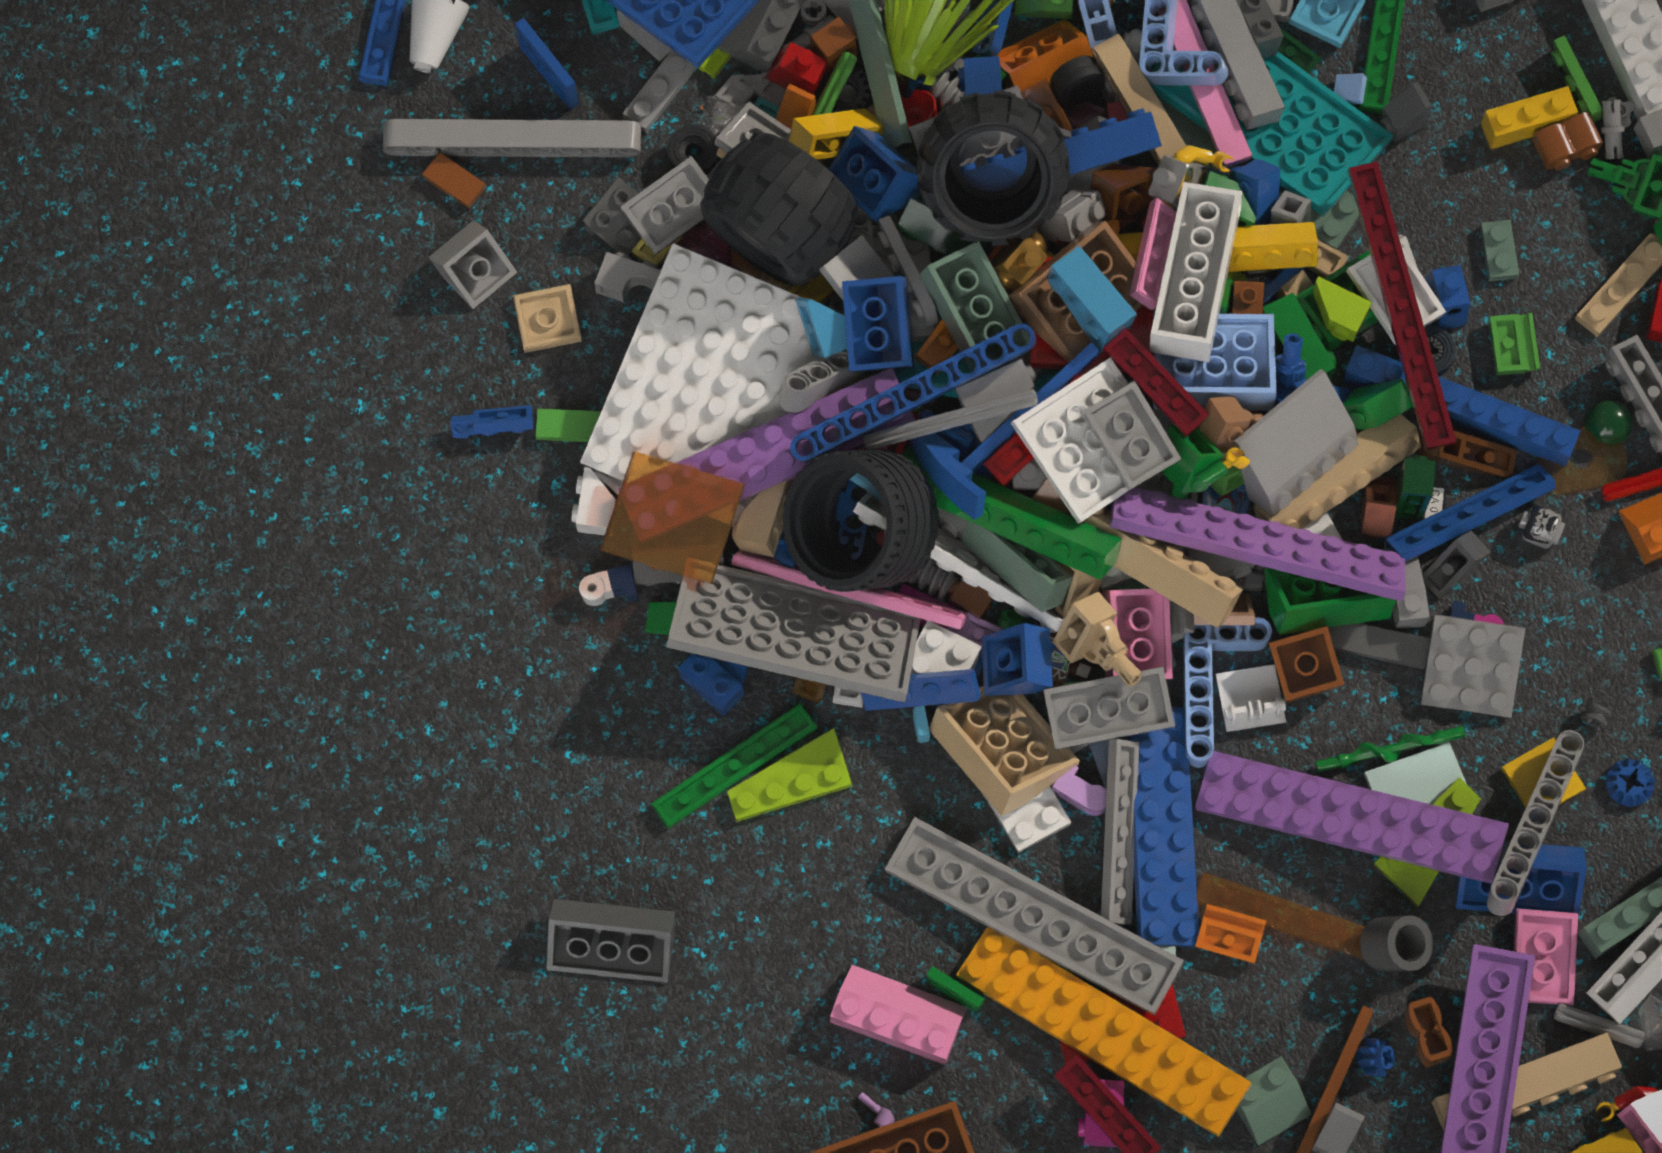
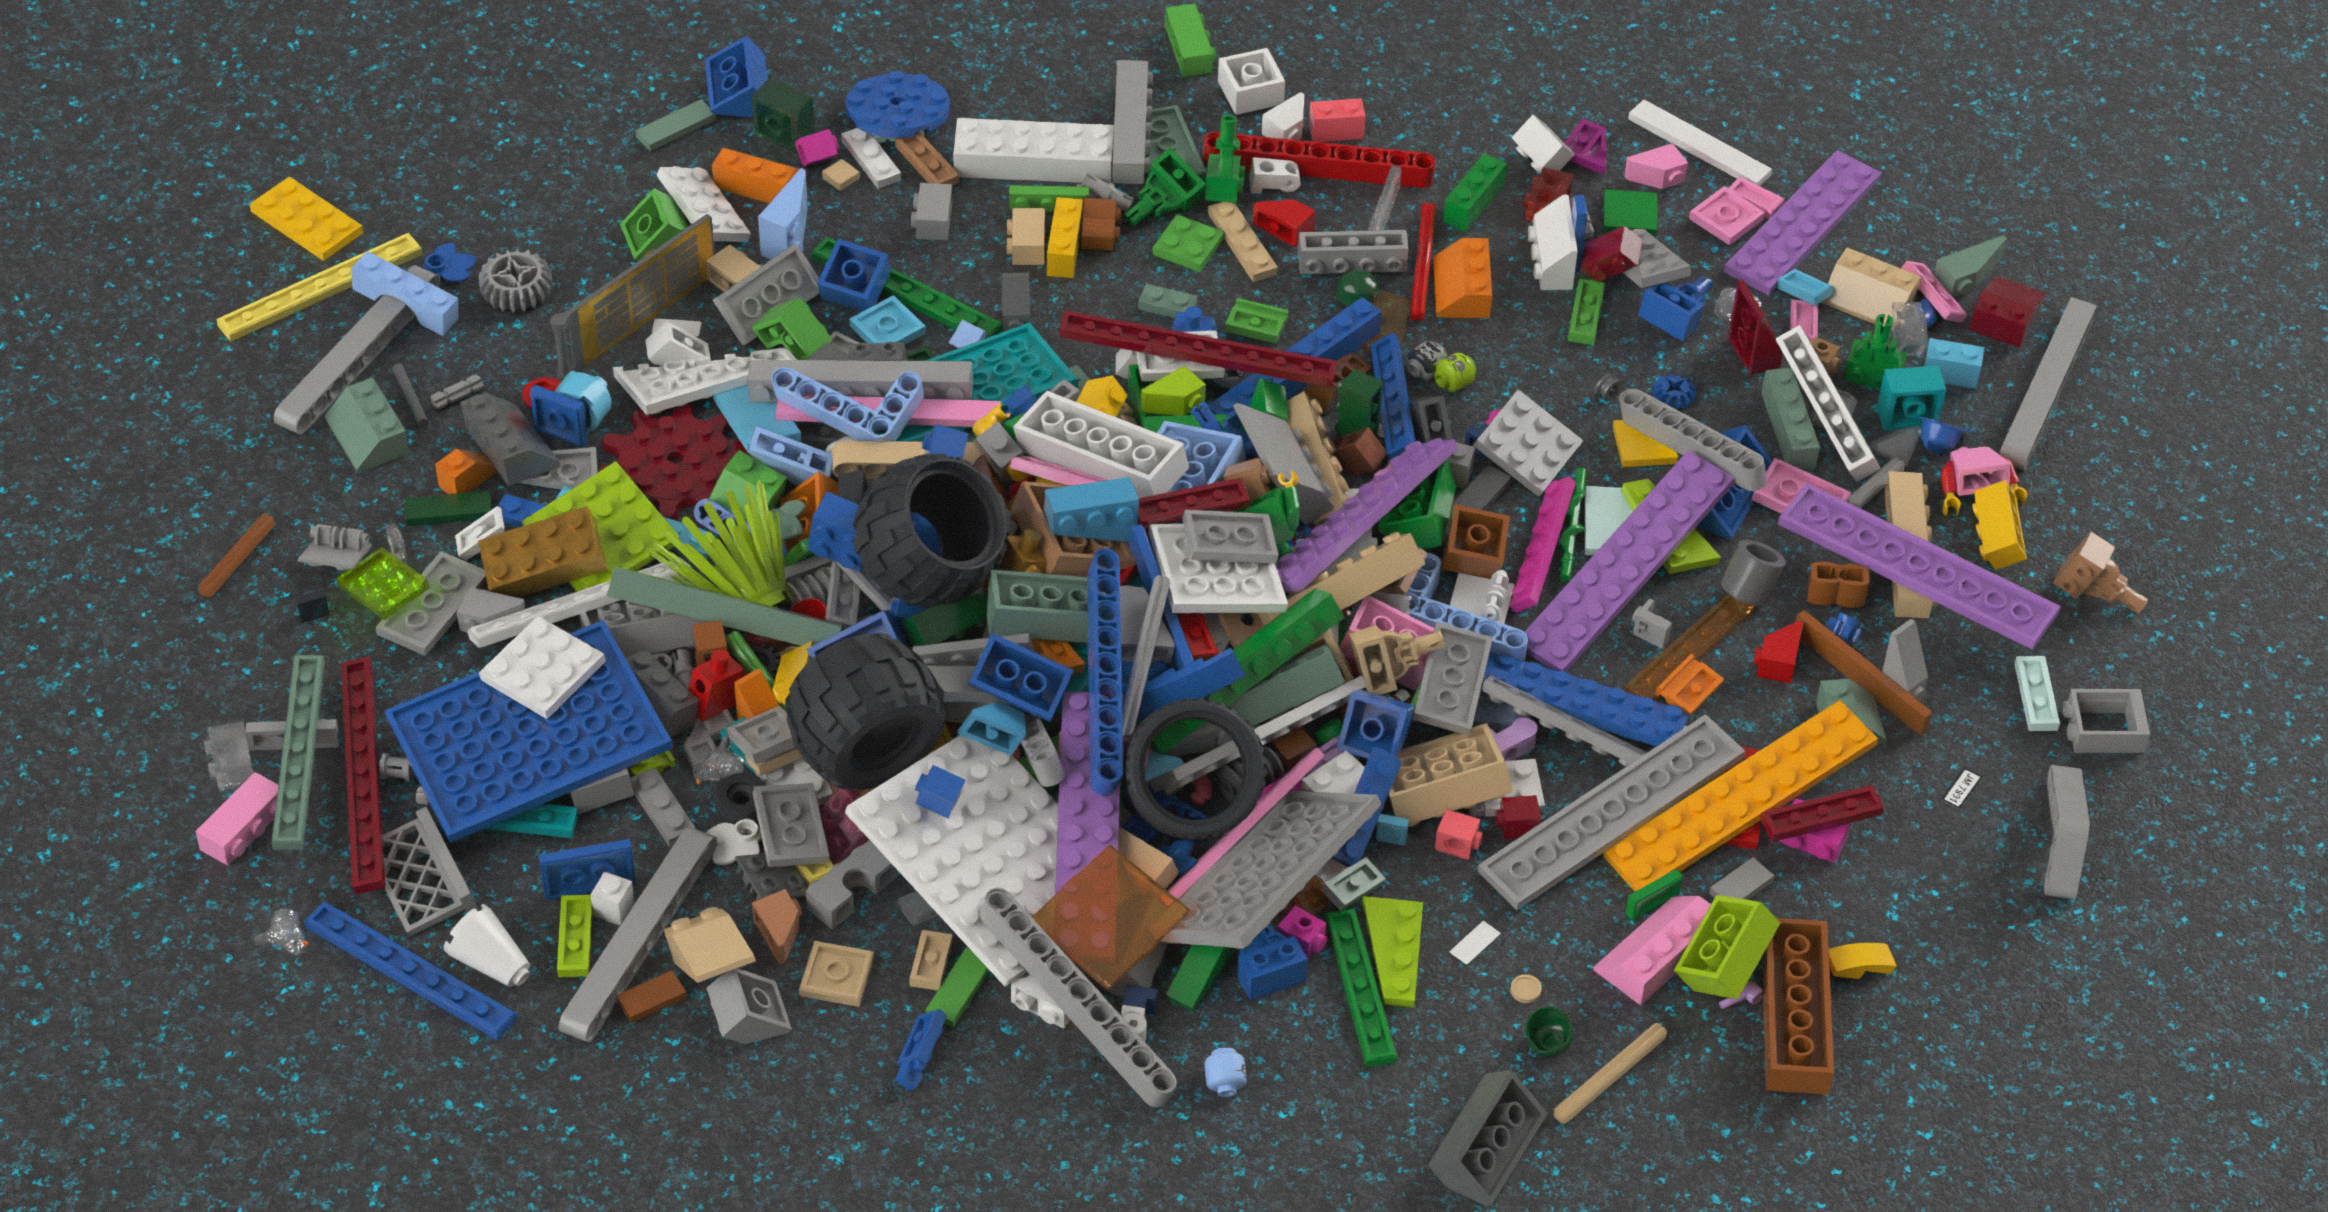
camera: 70 degrees left, 25 degrees down
none -> lime plate [557,895,593,977]
none -> white brick [591,872,634,925]
none -> tan slope [664,907,756,983]
none -> white plate [706,819,762,865]
none -> nougat slope [752,889,802,965]
none -> sand green plate [761,500,806,546]
none -> tan plate [910,930,952,990]
none -> blue brick [915,765,966,819]
none -> light grey beam [979,888,1177,1108]
none -> tan brick [1007,208,1045,265]
none -> bright green plate [1153,214,1224,272]
none -> light blue head [1204,1048,1247,1097]
none -> dark pink brick [1278,905,1327,960]
none -> sand green plate [1321,857,1386,911]
none -> lime head [1435,352,1476,393]
none -> coral brick [1435,809,1483,860]
none -> white sticker [1450,921,1501,965]
none -> dark red brick [1495,795,1542,839]
none -> dark pink plate [1509,476,1576,613]
none -> tan piece [1510,975,1542,1003]
none -> dark green hair [1524,1006,1574,1058]
none -> tan axle [1553,1023,1667,1124]
none -> light grey bracket [1632,598,1672,649]
none -> lime brick [1674,895,1780,999]
none -> light grey tile [1709,857,1774,900]
none -> red slope [1753,621,1803,684]

